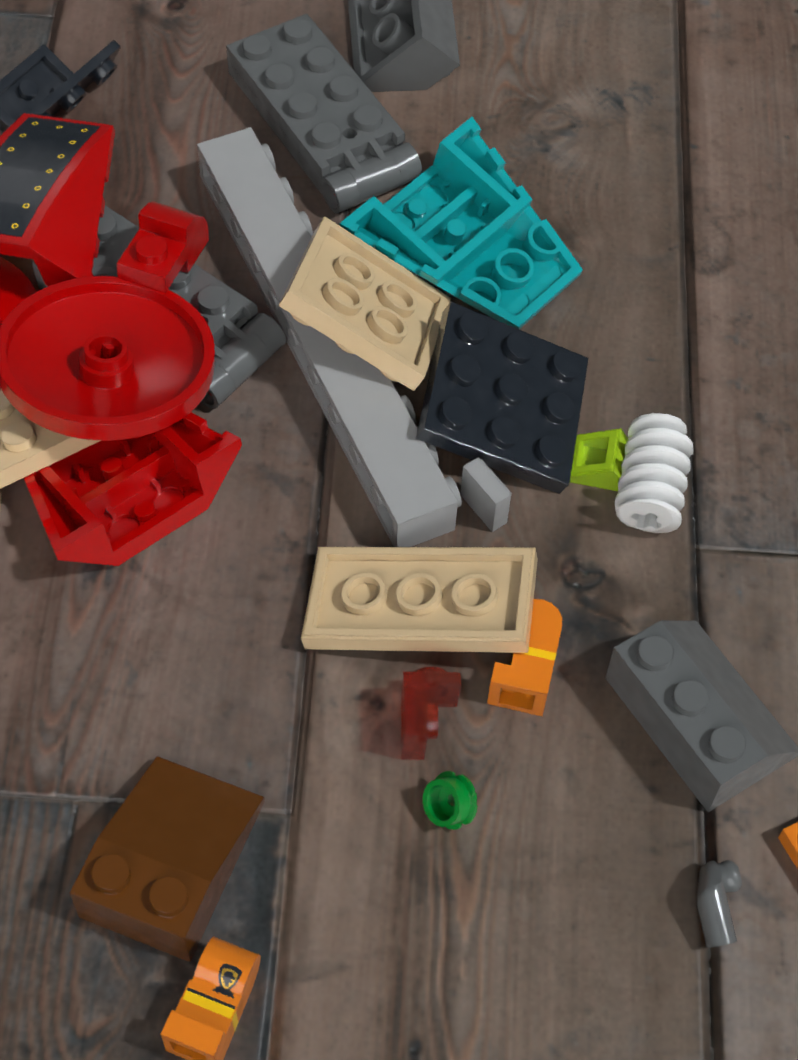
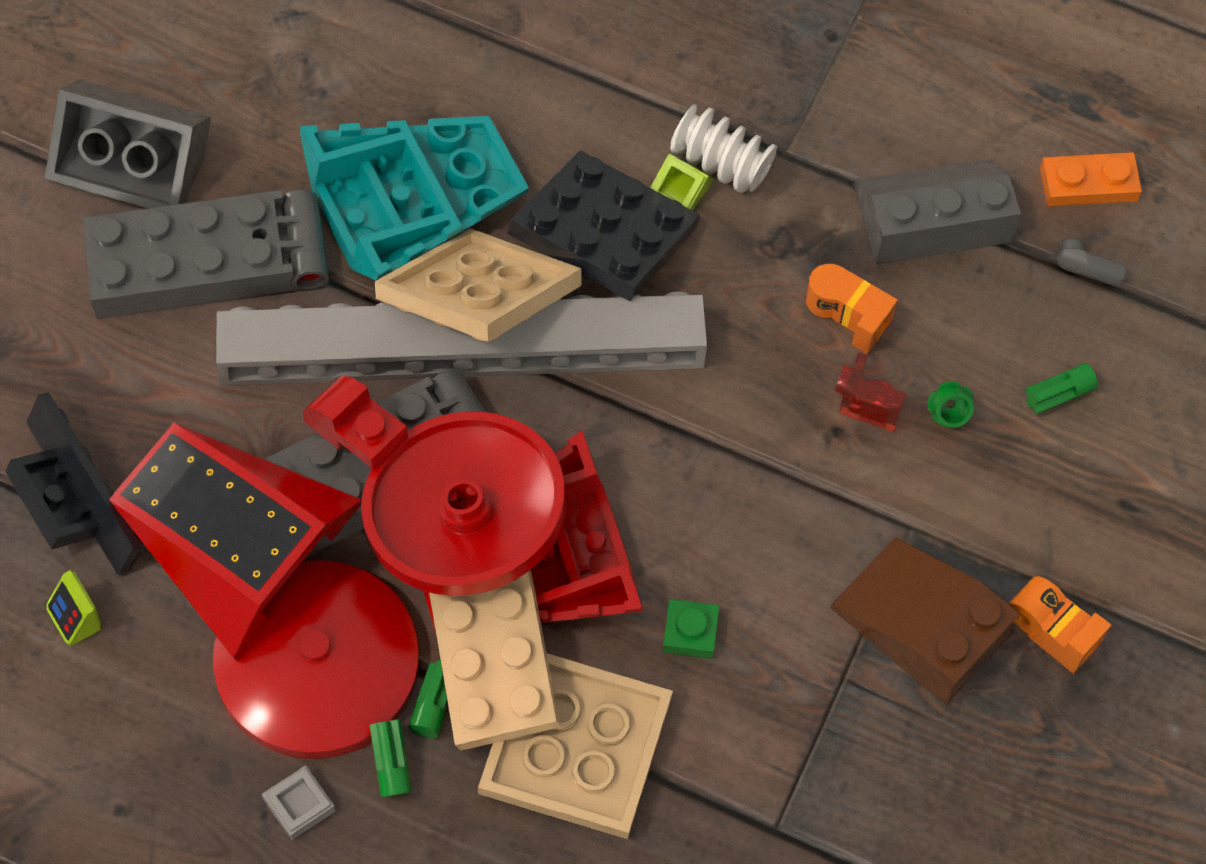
camera: 70 degrees left, 5 degrees up
tan tile [301,547,538,653] -> none
light grey tile [460,457,512,532] -> none
none -> green plate [662,598,719,659]
none -> green piece [1024,363,1098,415]

